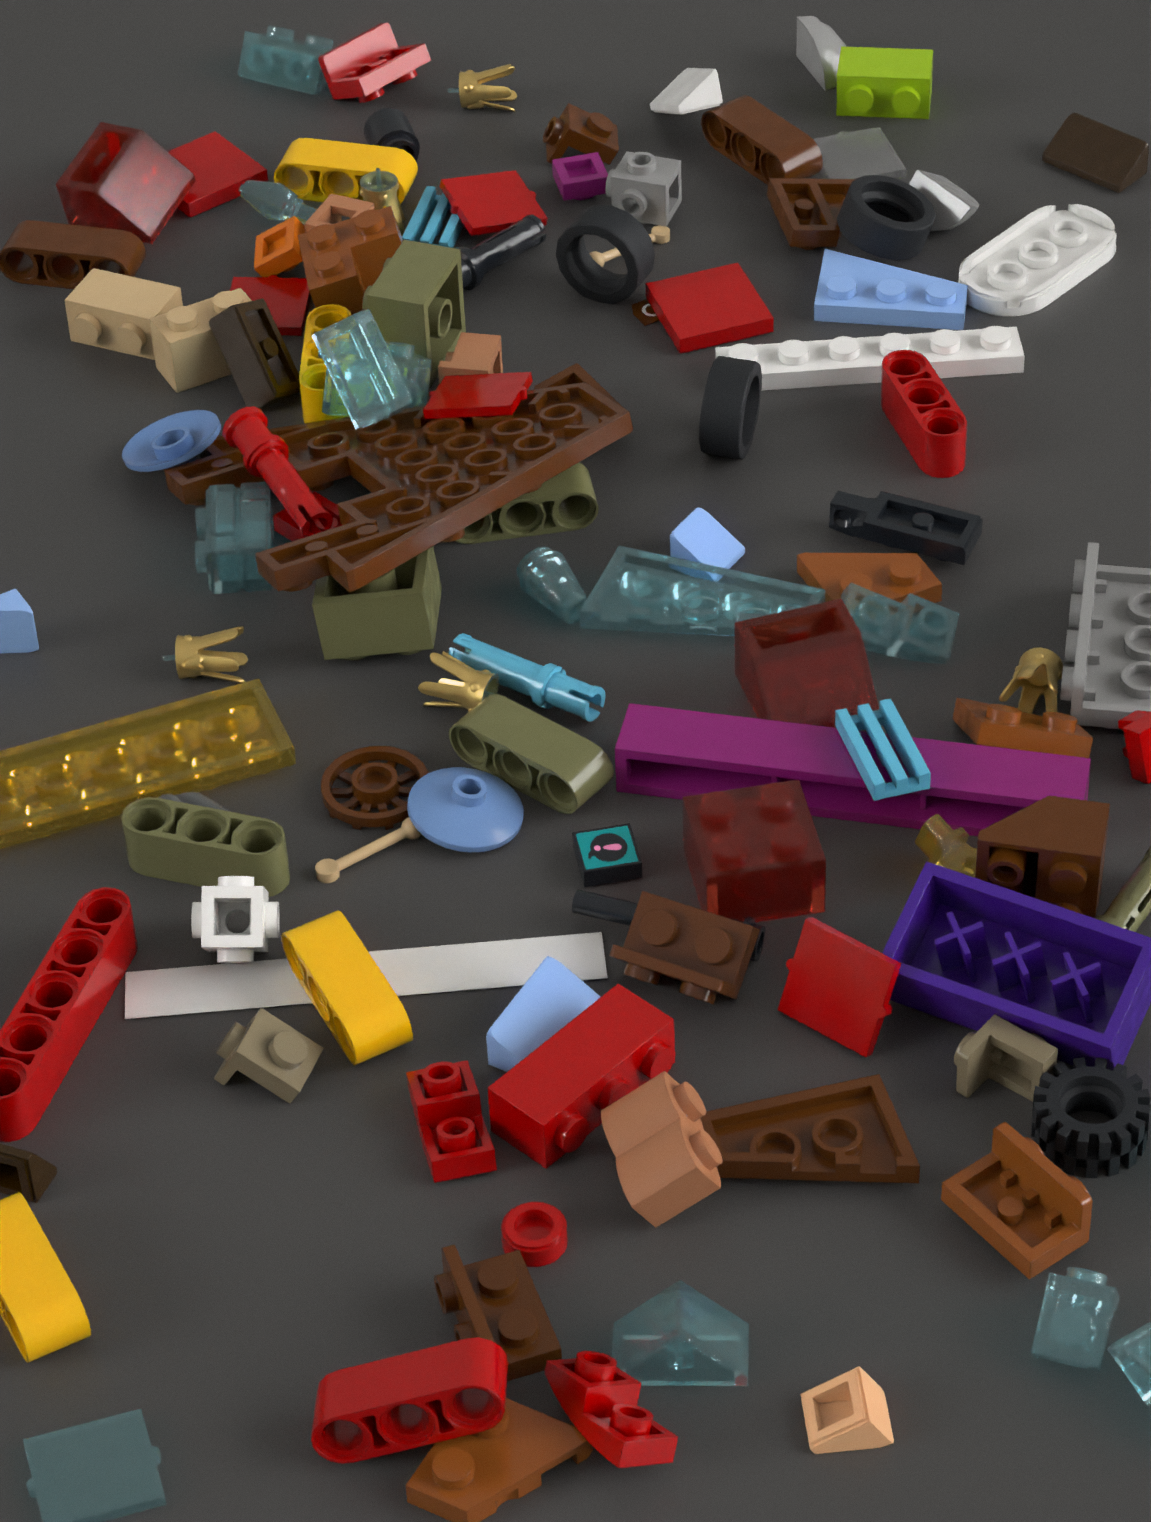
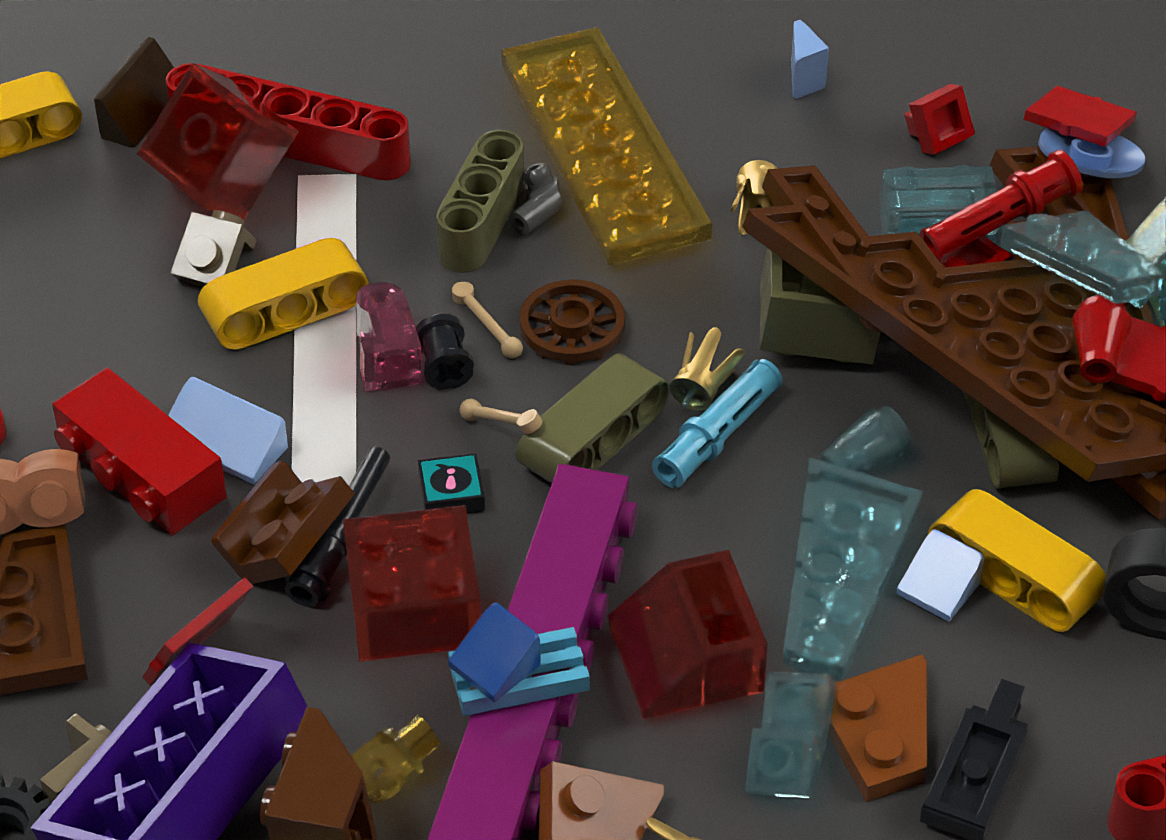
camera: 90 degrees right, 5 degrees up
white brick [191,876,280,964] -> none
red slope [406,1060,497,1183] -> none
medium blue dish [407,767,524,853] -> none
none -> clear red brick [137,62,299,220]
none -> clear pink leg [356,282,421,392]
none -> black bush [413,313,474,390]
none -> blue slope [448,602,541,702]
none -> tan hinge [459,398,543,434]
none -> red tile [904,84,975,155]
none -> yellow beam [928,489,1106,632]
none -> clear light blue wing [1000,210,1164,304]
none -> red piece [1023,85,1137,147]
none -> red cone [1072,295,1132,383]

